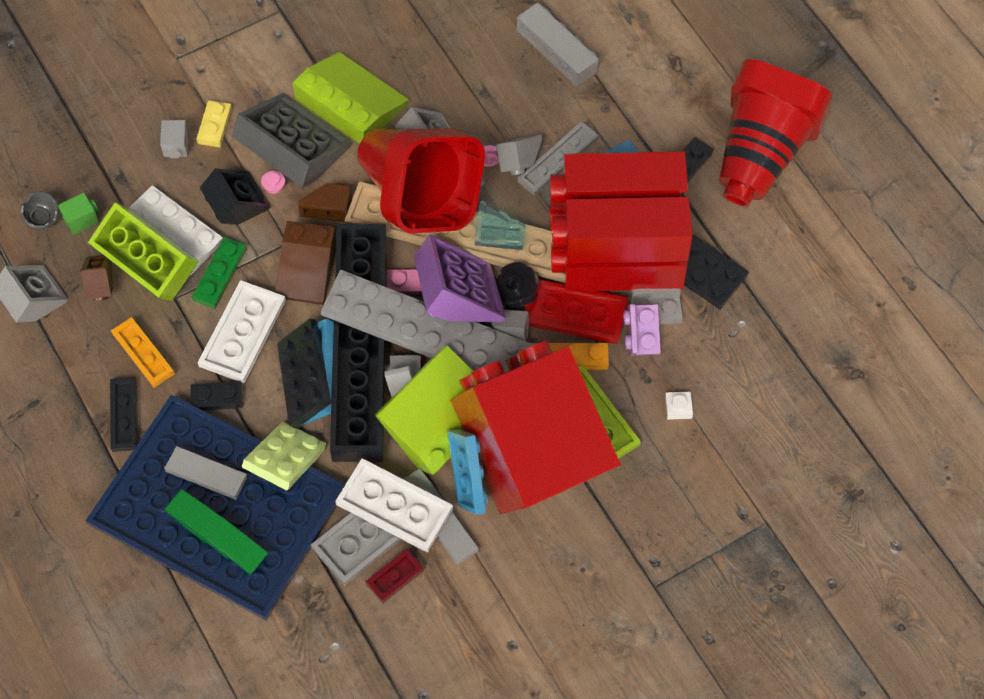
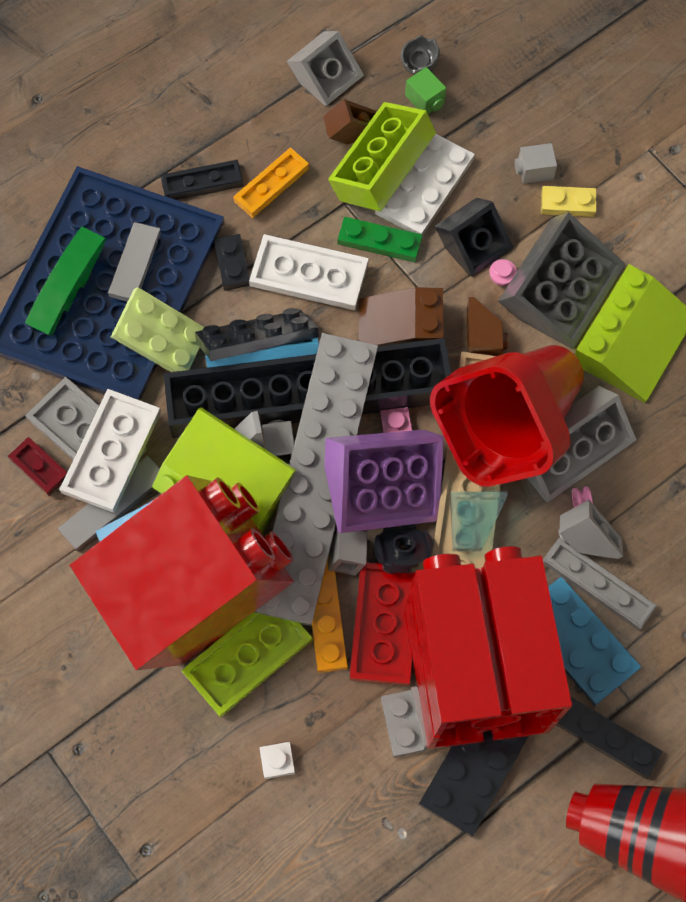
camera: 85 degrees right, 5 degrees up
lavender bracket [623,304,661,356] -> none

